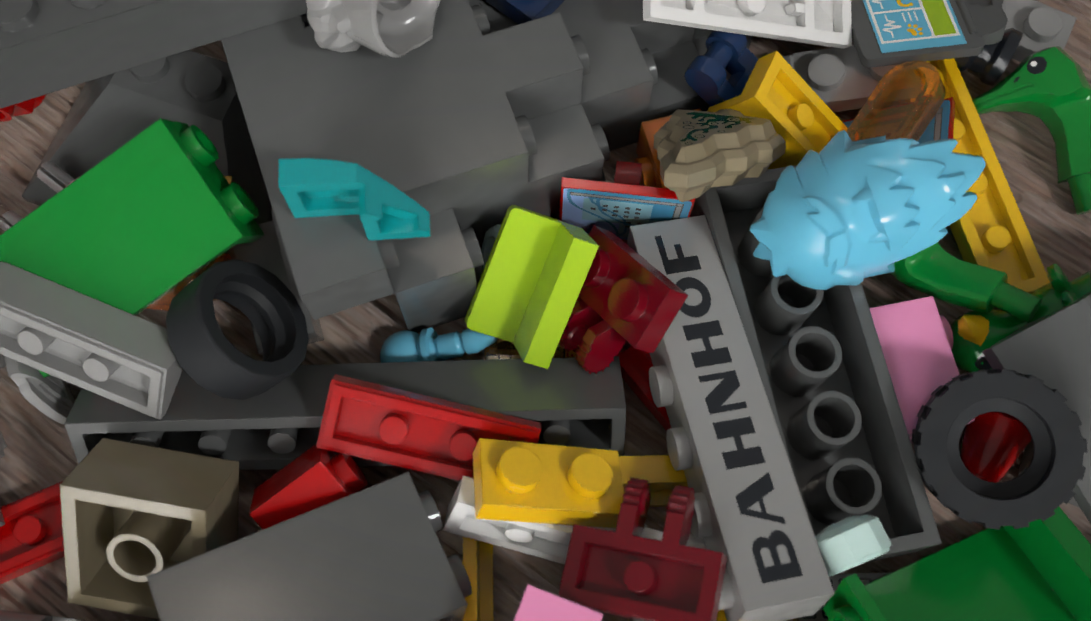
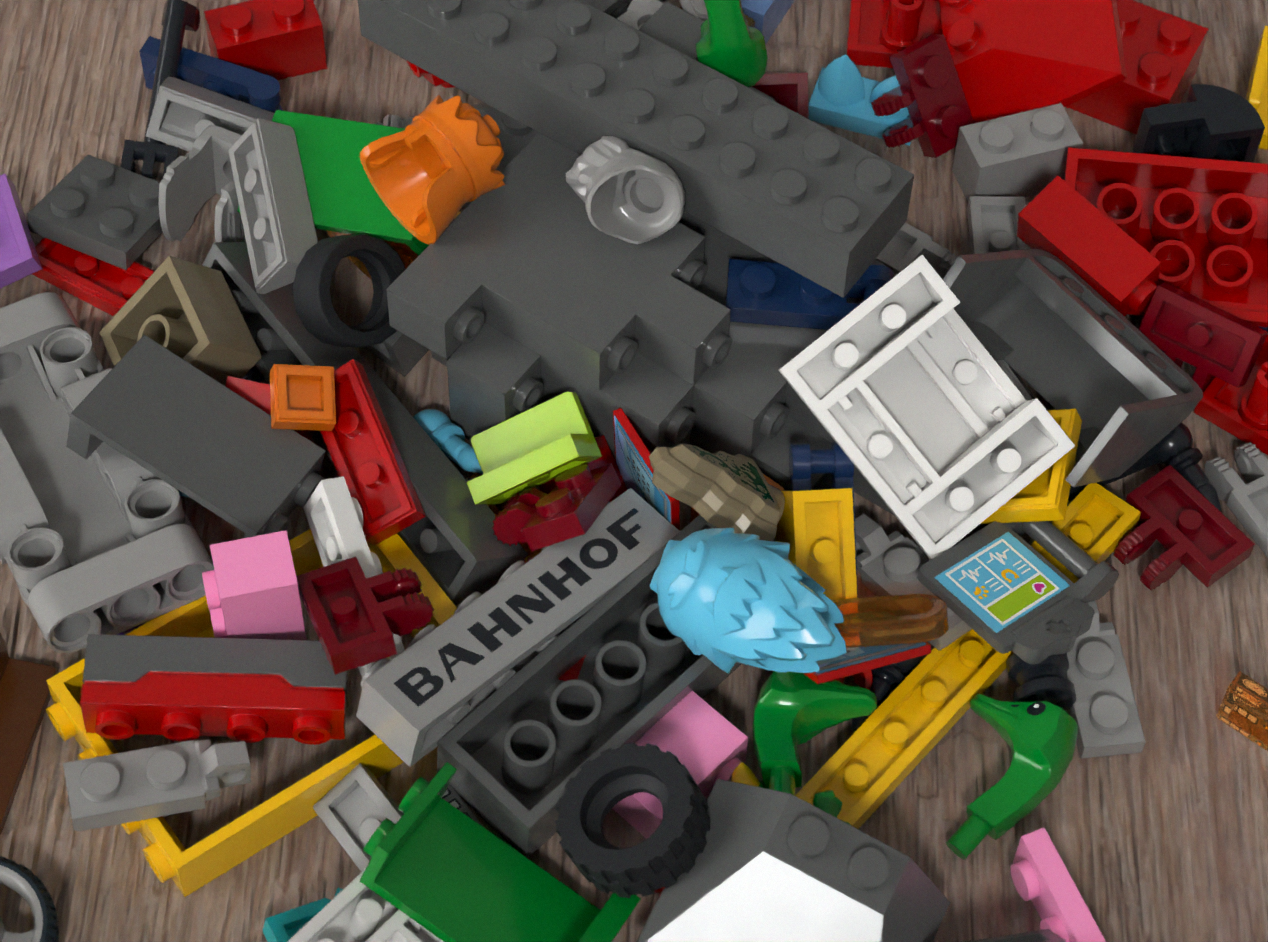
camera: 55 degrees right, 15 degrees down
teal slope [278,158,431,241] -> none
yellow plate [473,438,624,528] -> none
light aqua tile [815,515,892,577] -> none
none -> orange tile [270,364,336,431]
none -> orange hat [360,95,505,245]

